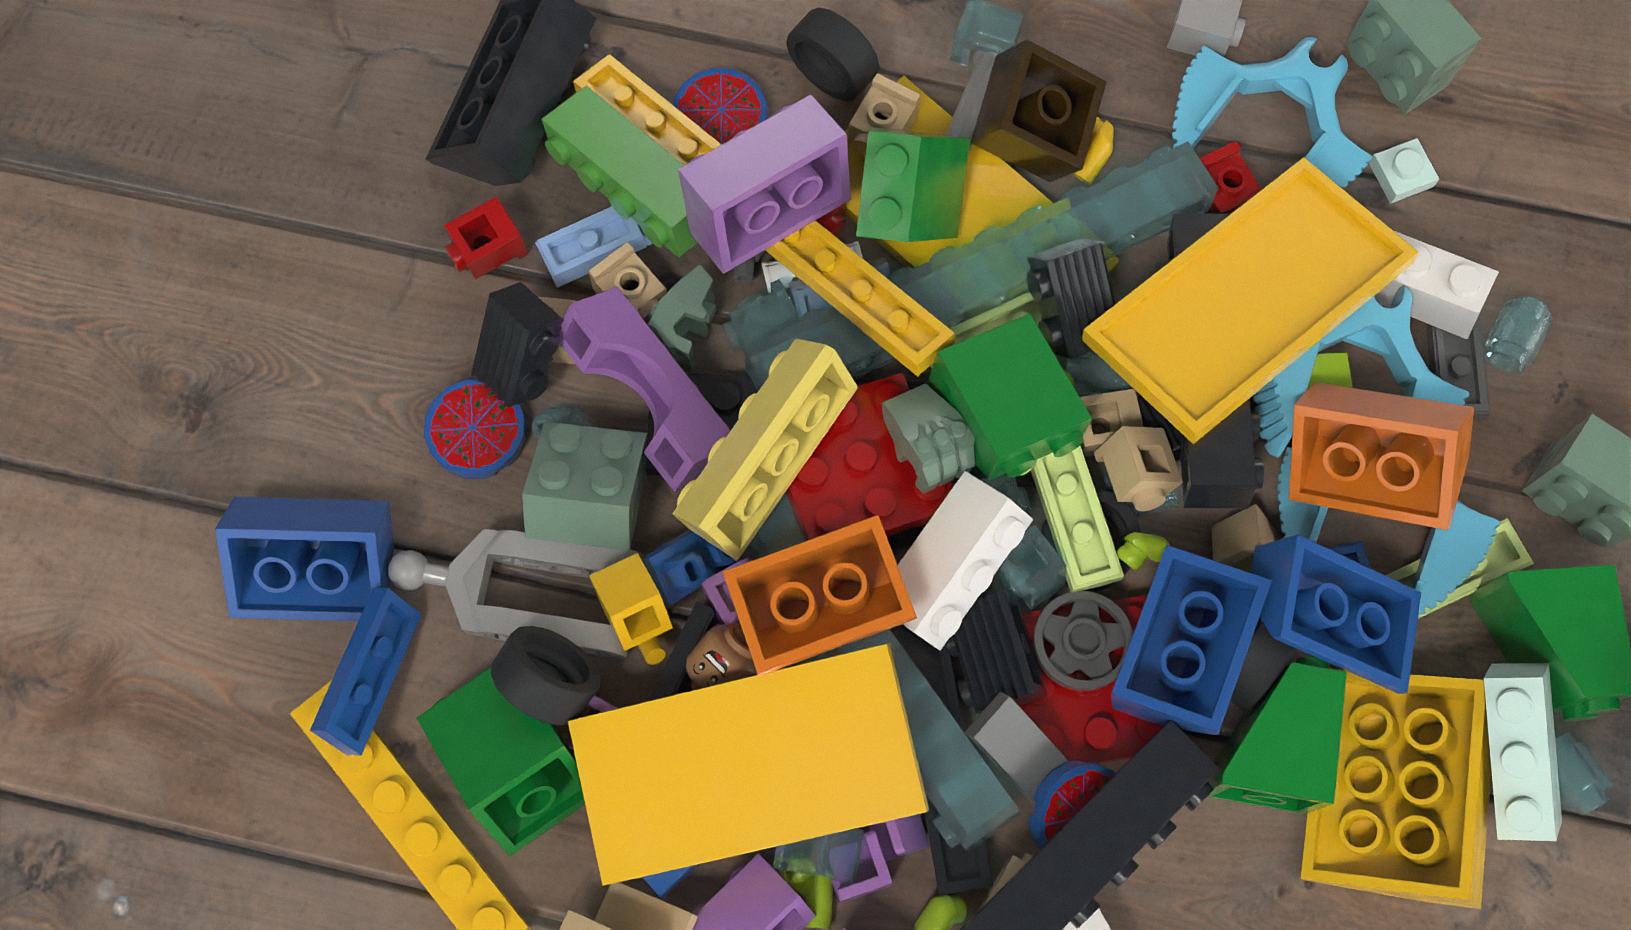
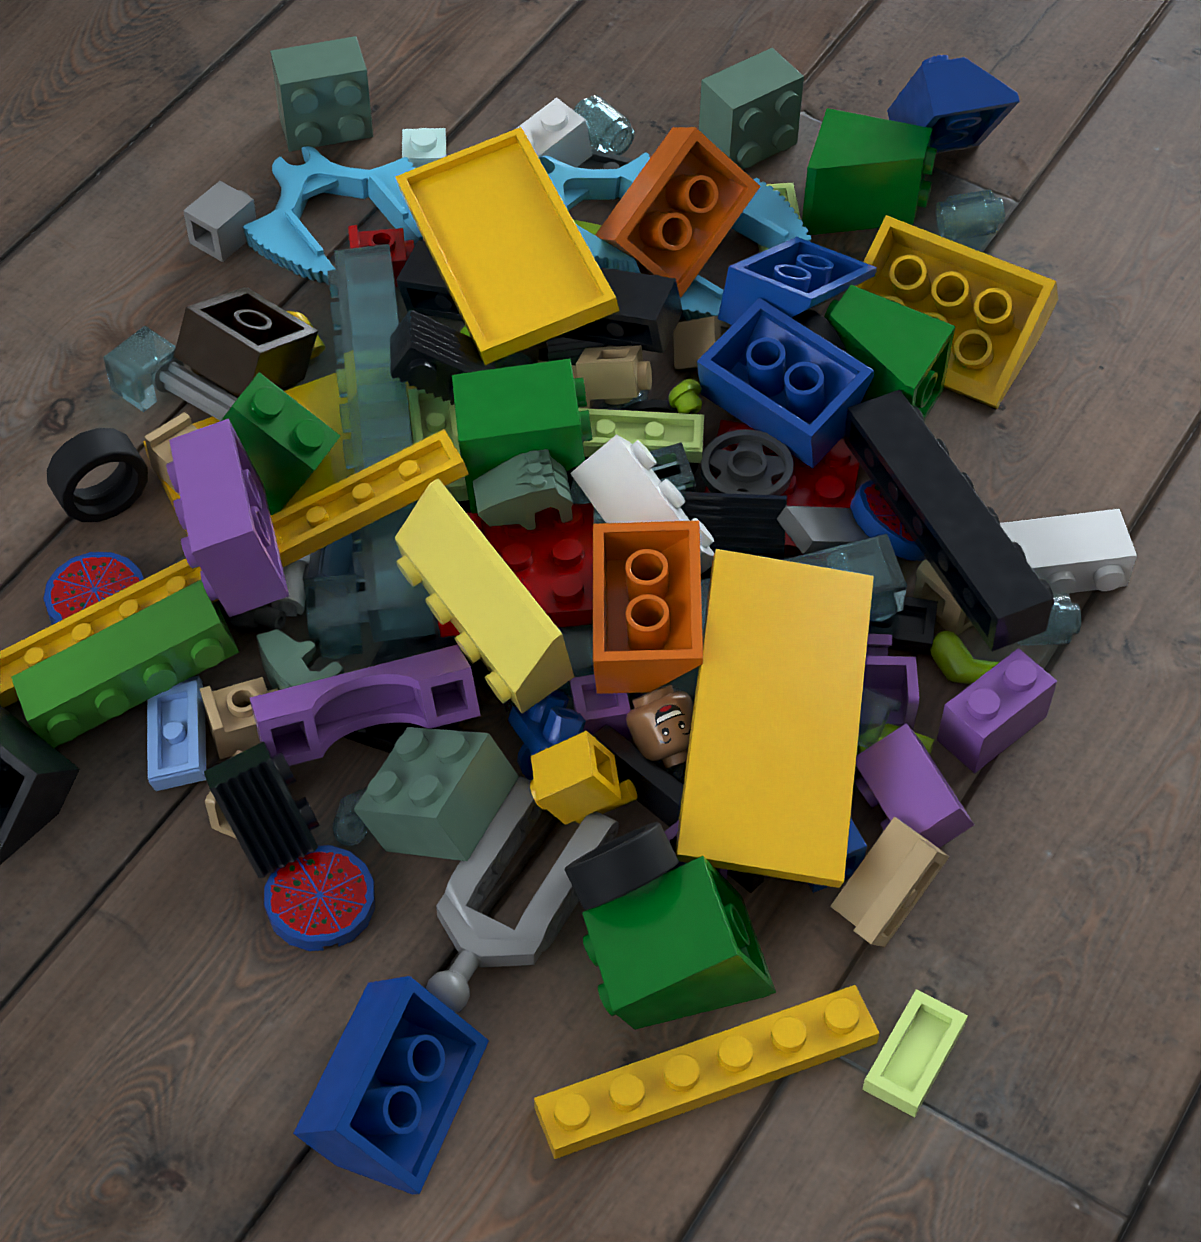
camera: 70 degrees left, 20 degrees down
blue plate [310,588,422,756] -> none
red brick [444,196,528,280] -> none
light aqua brick [1484,663,1562,841] -> none

